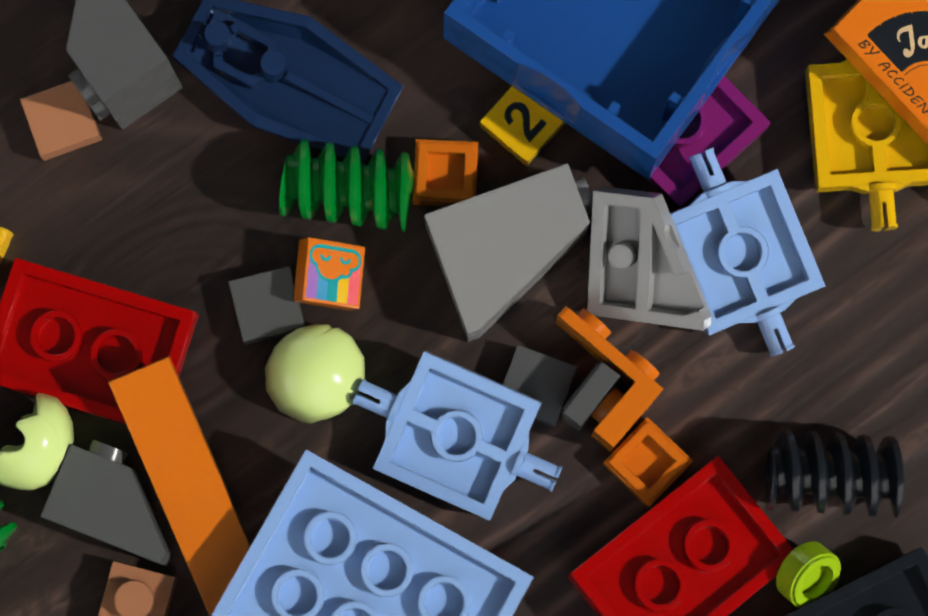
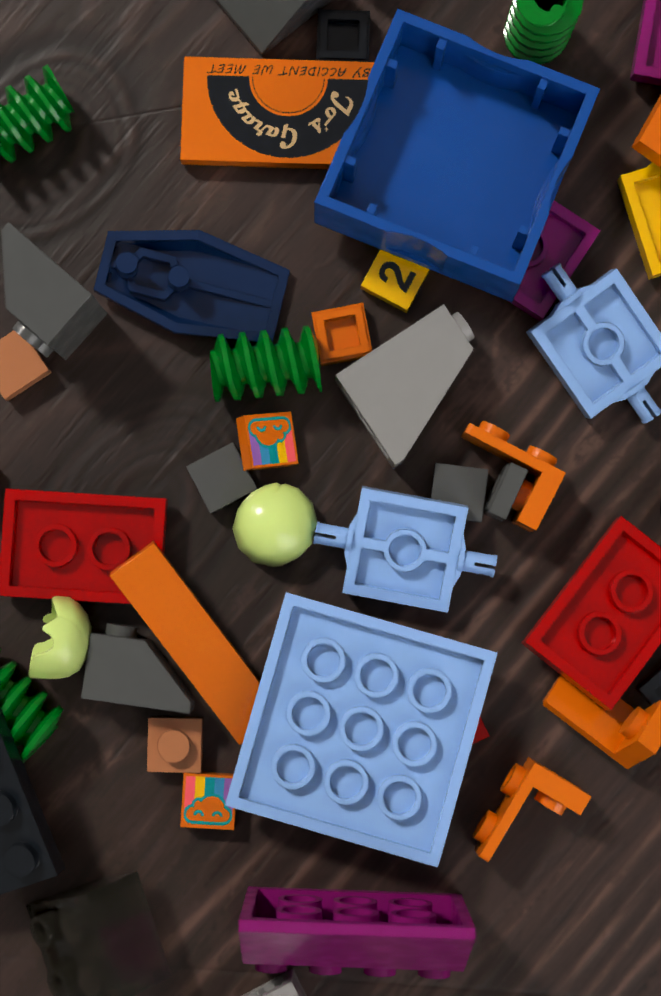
camera: 15 degrees left, 5 degrees up
light grey wing [587,187,712,331] -> none
orange tile [603,417,693,508] -> none

